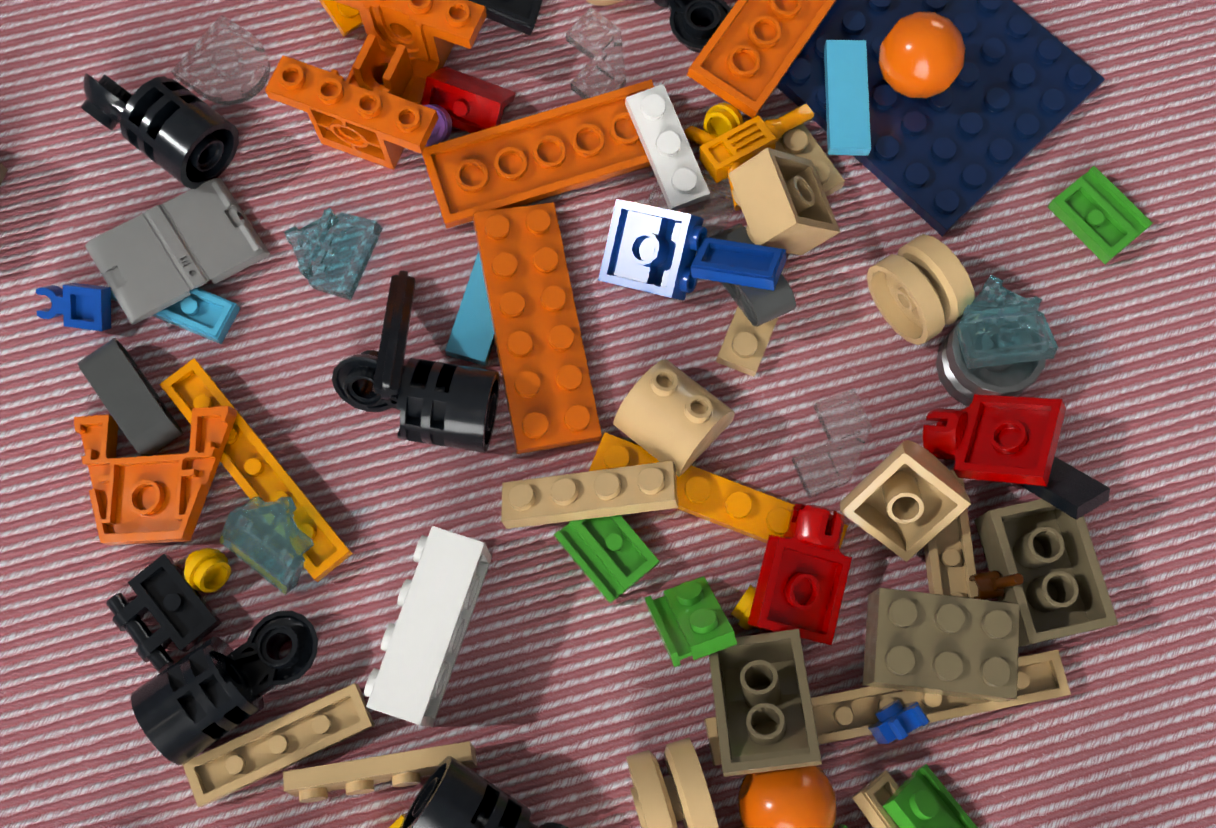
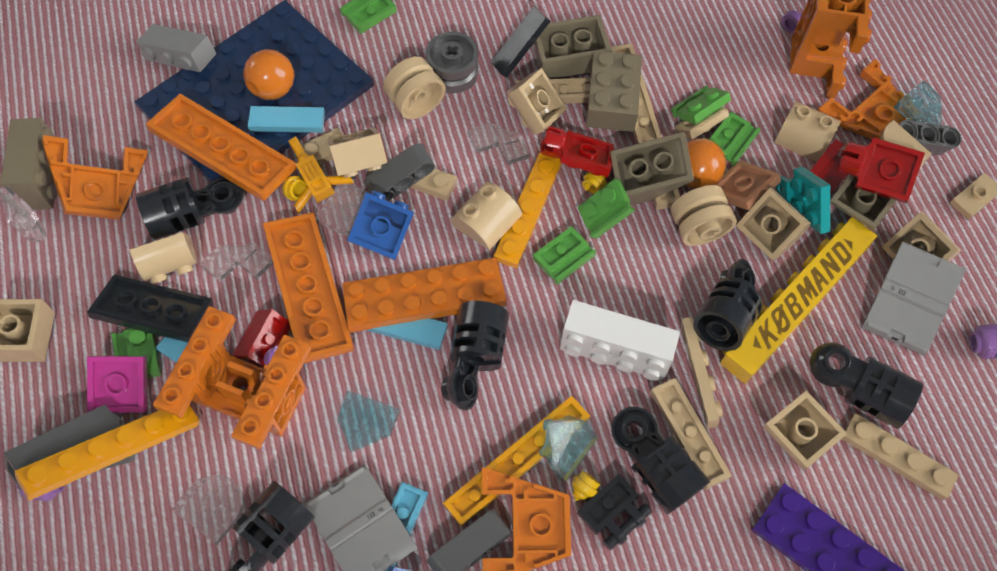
camera: 90 degrees left, 10 degrees down
black axle [372,270,416,400] -> none
tan plate [501,461,678,529] -> none
white plate [625,84,710,211] -> none
blue tile [691,237,787,291] -> none
blue plate [868,699,930,744] -> none
red plate [923,394,1066,486] -> none
clear light blue slope [956,275,1058,369] -> none
reddish brown hand [969,570,1024,600] -> none

